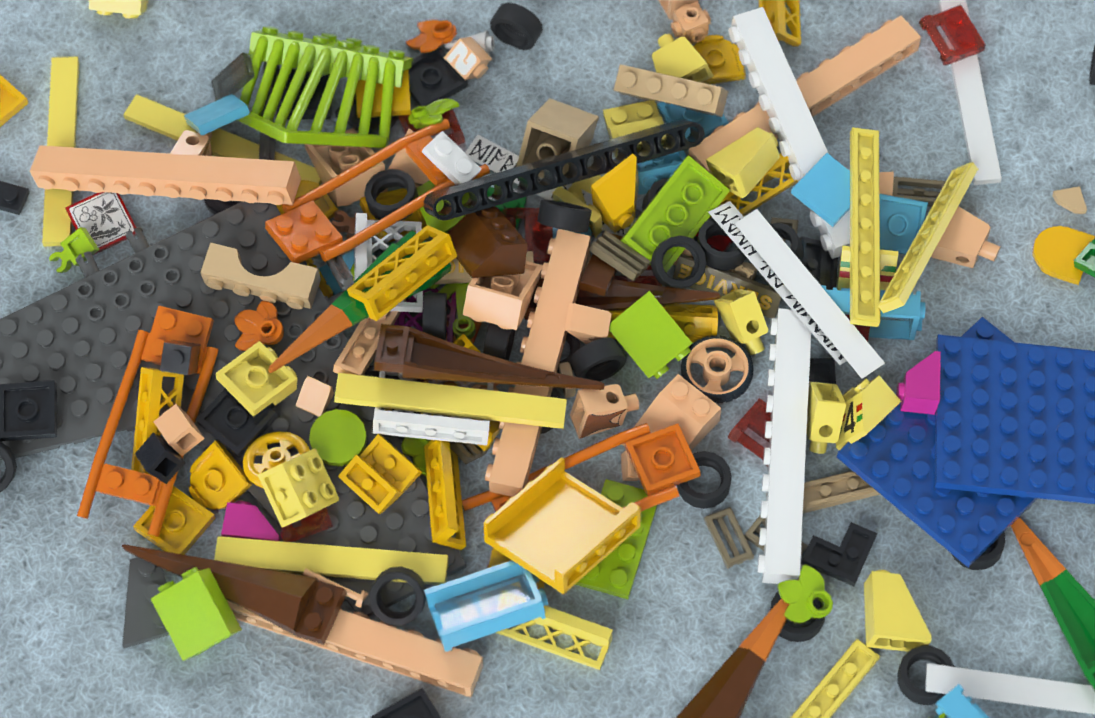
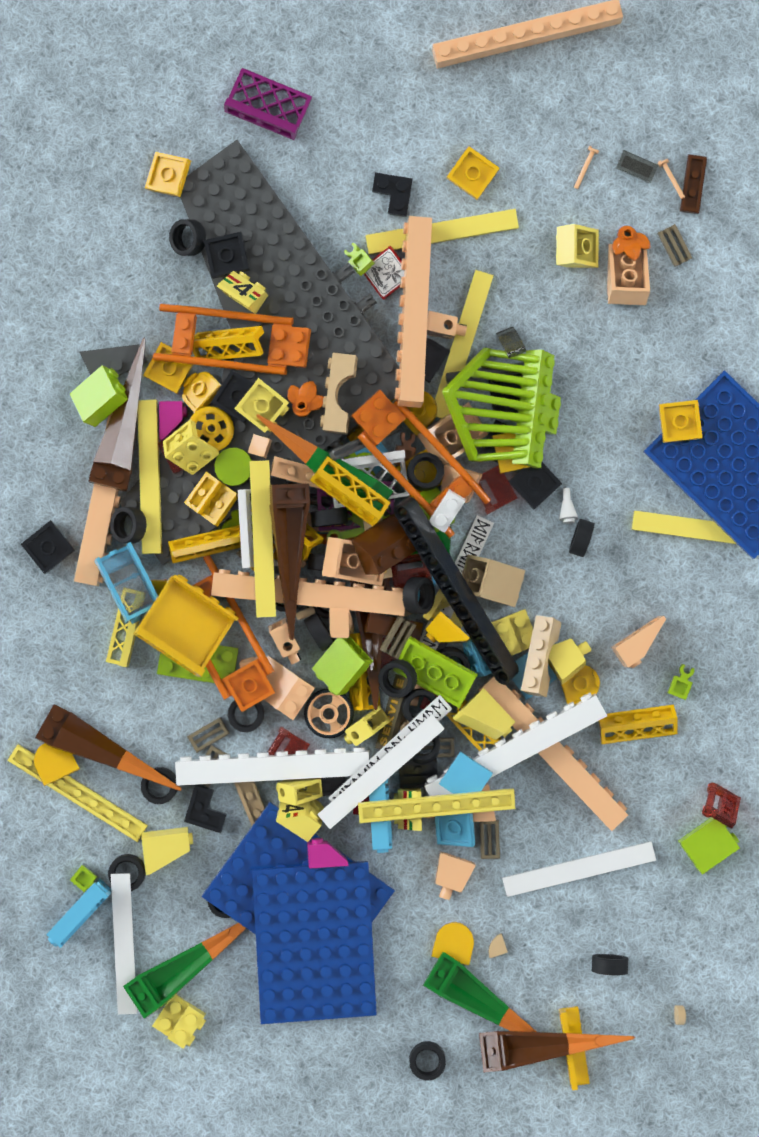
camera: 80 degrees right, 25 degrees up
black brick [135,433,185,484] -> none
light nougat brick [154,404,205,456] -> none
black brick [160,340,201,375] -> none
medium azure tile [184,94,250,136] -> none
light nougat piece [303,569,368,608] -> none
orange plate [406,20,457,53] -> none
lime plate [408,99,459,129] -> none
light nougat brick [444,37,492,80] -> none
light nougat brick [671,2,711,44] -> none
lime plate [778,565,833,623] -> none
light yellow tile [878,162,978,314] -> none
clear red plate [919,5,986,65] -> none
none -> light yellow slope [217,271,268,314]

